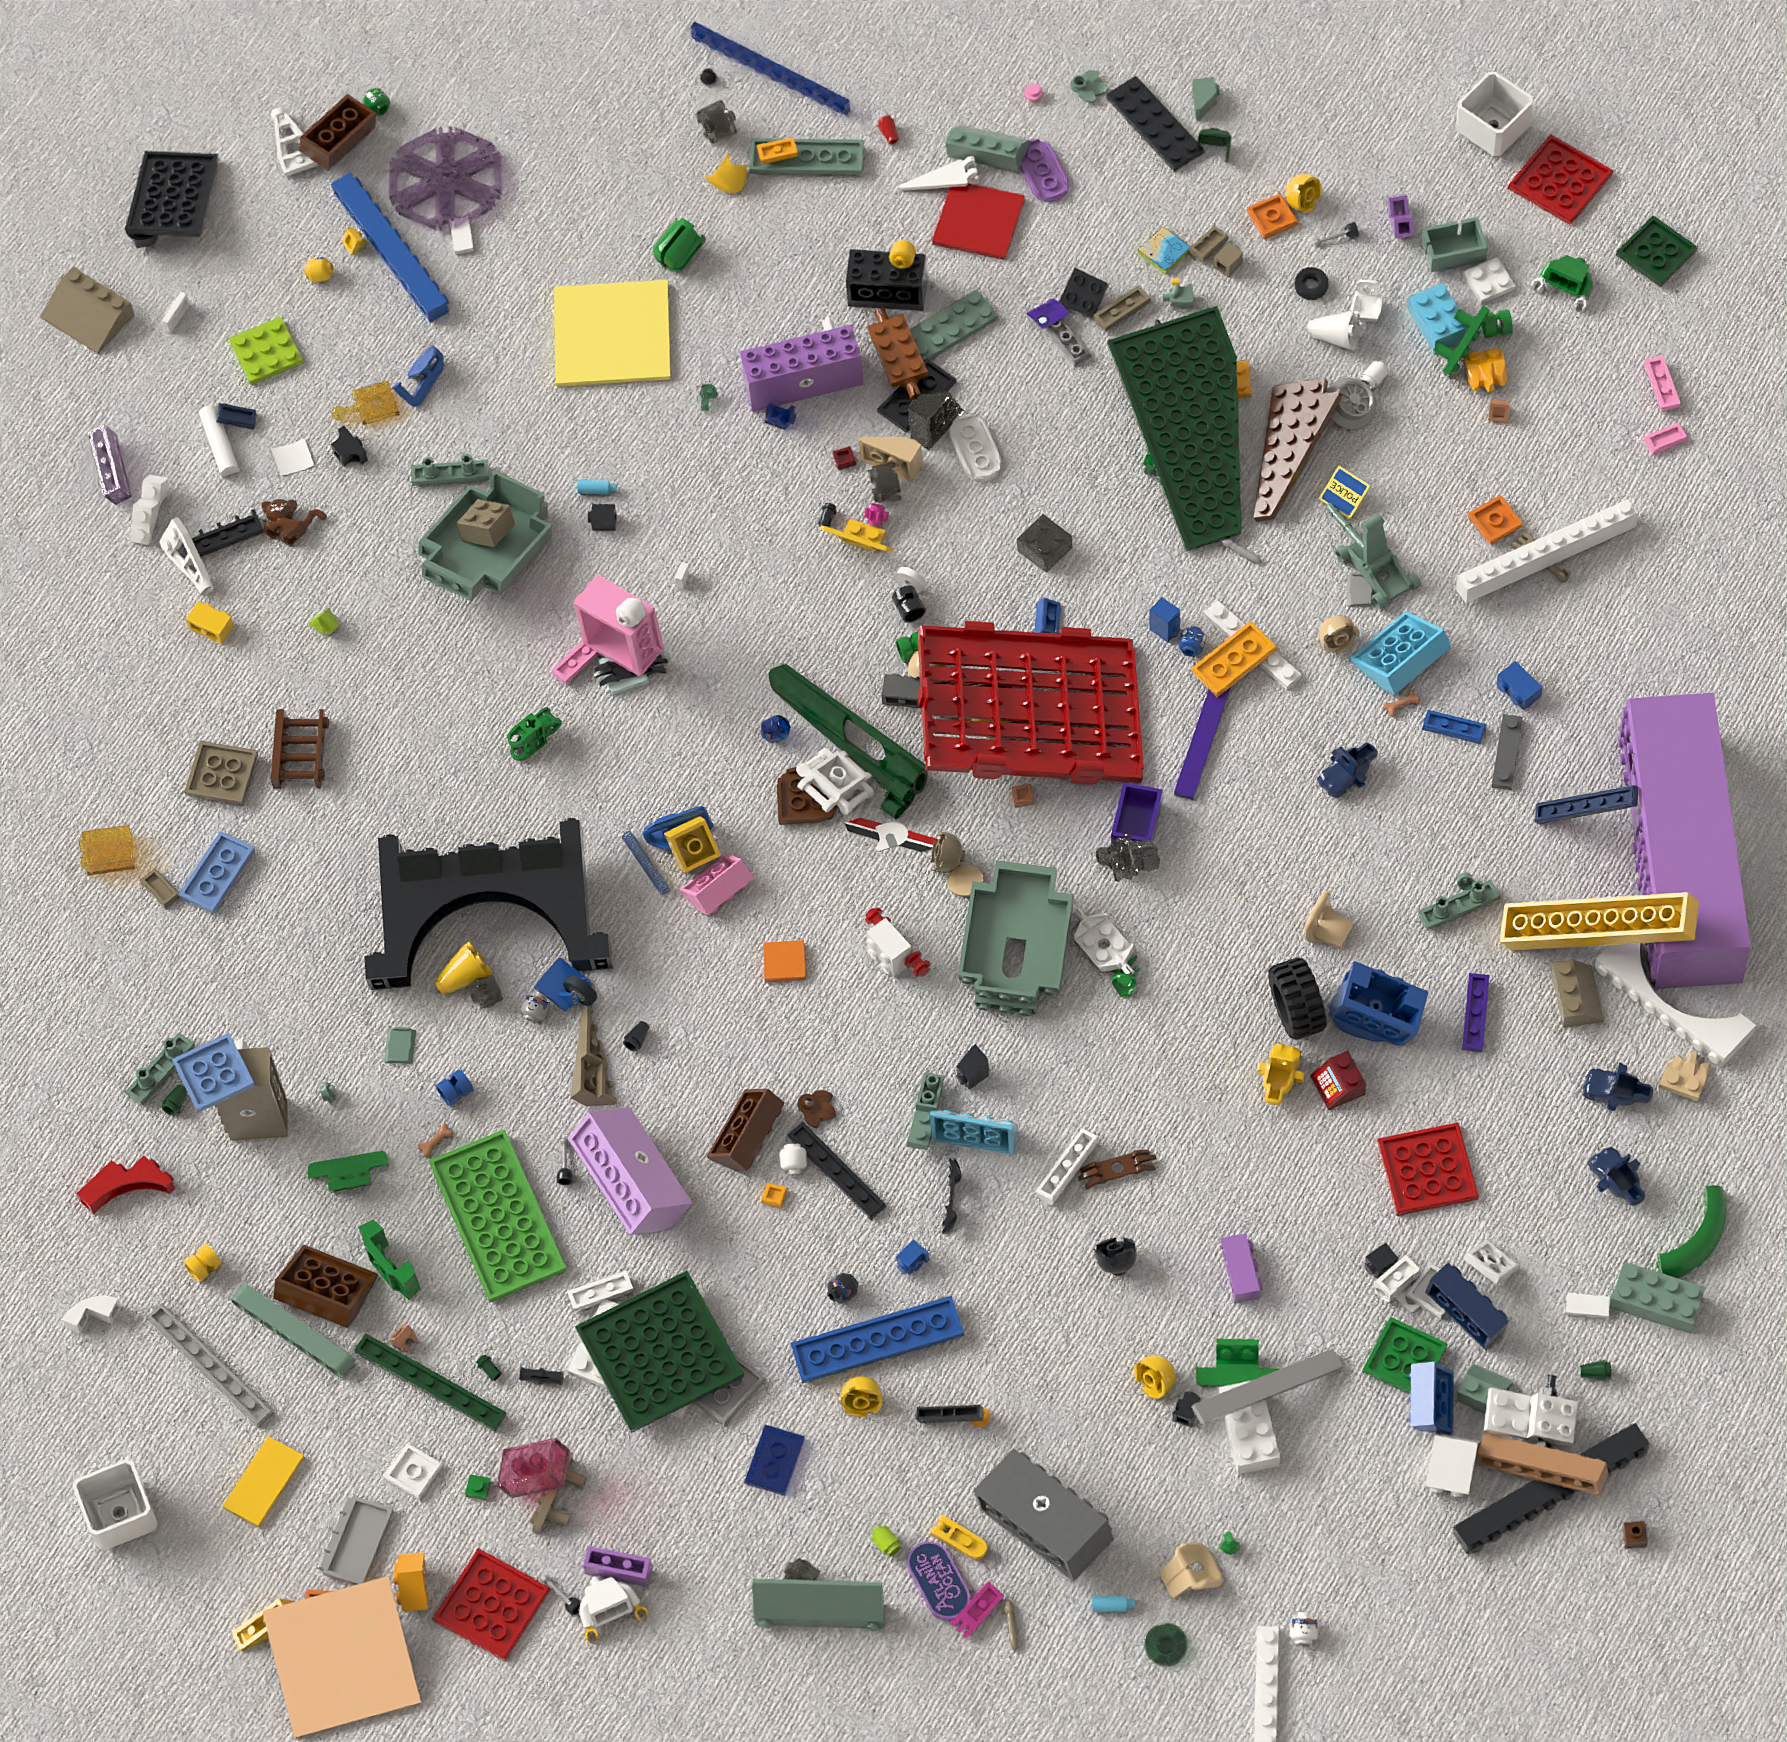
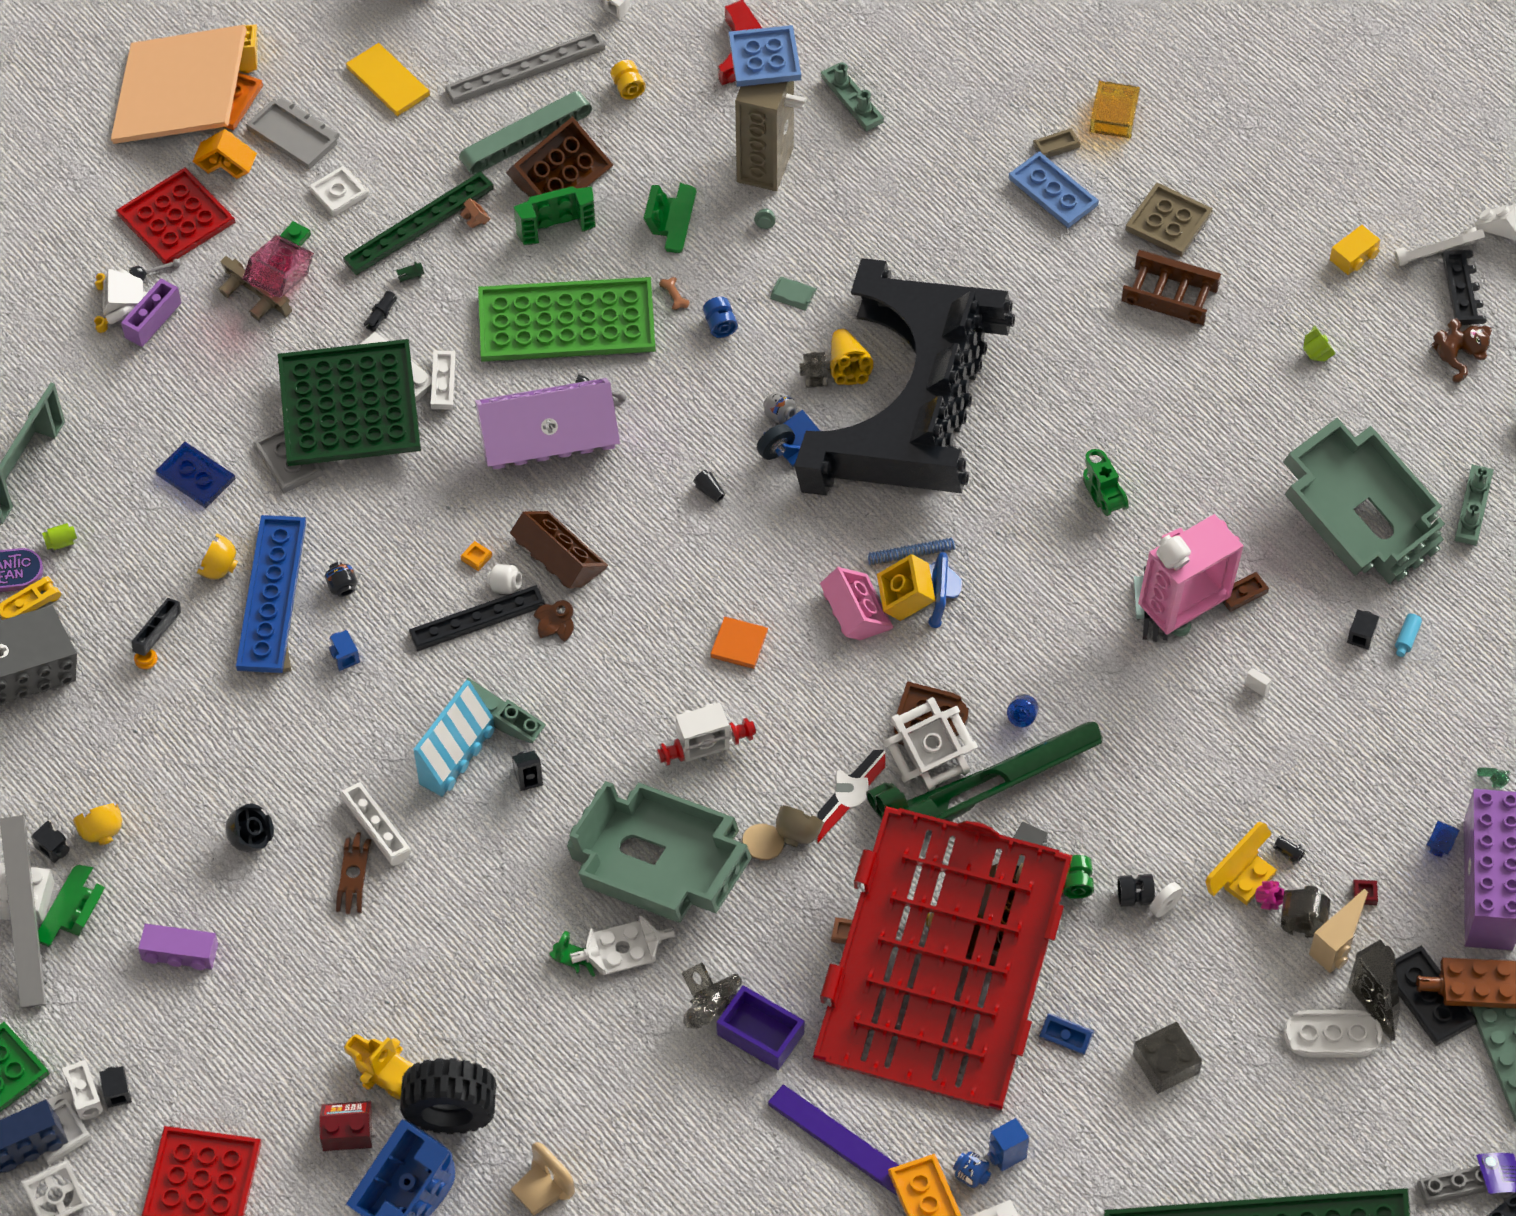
camera: 105 degrees right, 5 degrees down
dark green cone [161,1085,187,1116] -> none
dark tan brick [457,499,515,547] -> none
dark tan wedge [570,1006,617,1106] -> none
clear smoke brick [784,1558,821,1580] -> none
black piece [942,1158,961,1234] -> none

